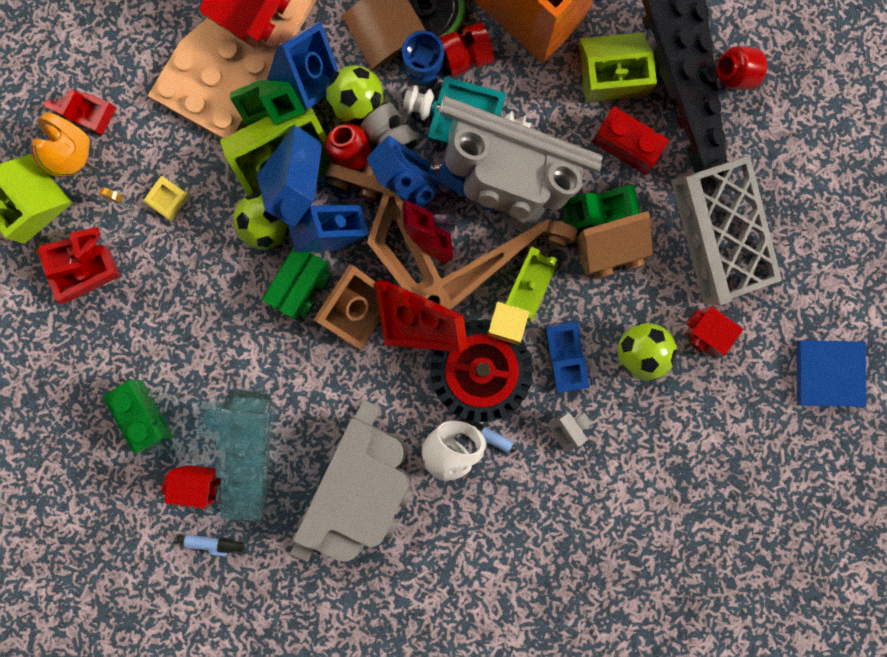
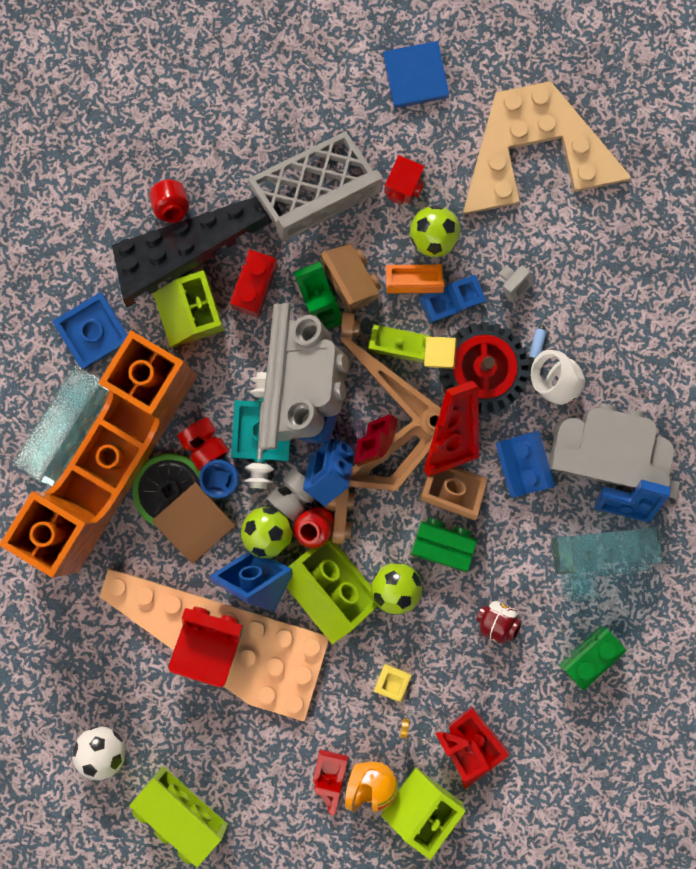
camera: 105 degrees left, 0 degrees up
red brick [161,465,226,510] -> none
piece [179,535,244,556] -> none
green slope [230,80,305,125] -> none
blue slope [257,124,322,227] -> none
blue brick [288,205,369,253] -> none
none -> orange tile [385,264,444,294]
none -> tan wing [463,81,631,215]
none -> dark red head [476,601,522,644]
none -> blue bracket [496,430,555,498]
none -> blue tile [594,480,671,523]

